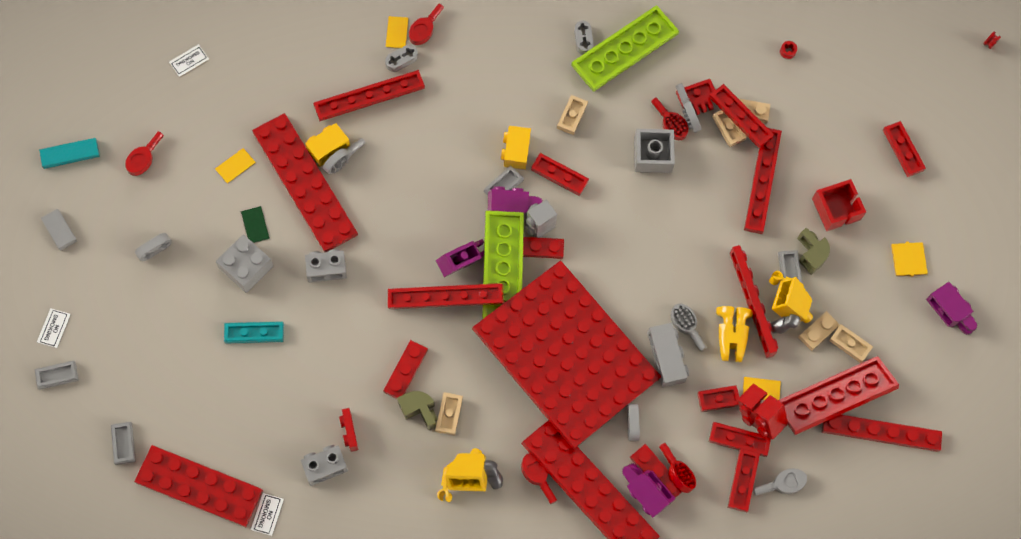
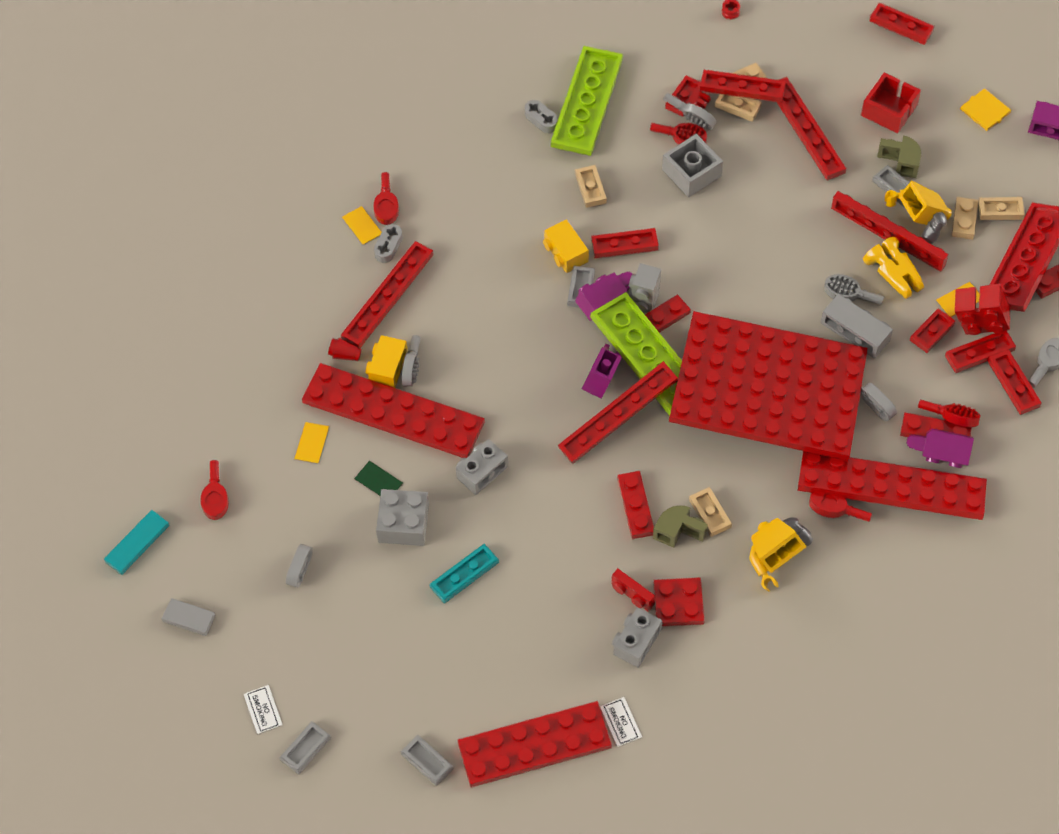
camera: 30 degrees left, 10 degrees down
white sticker [169,44,209,77] -> none
none -> red cone [328,338,362,361]
none -> red plate [653,577,704,627]

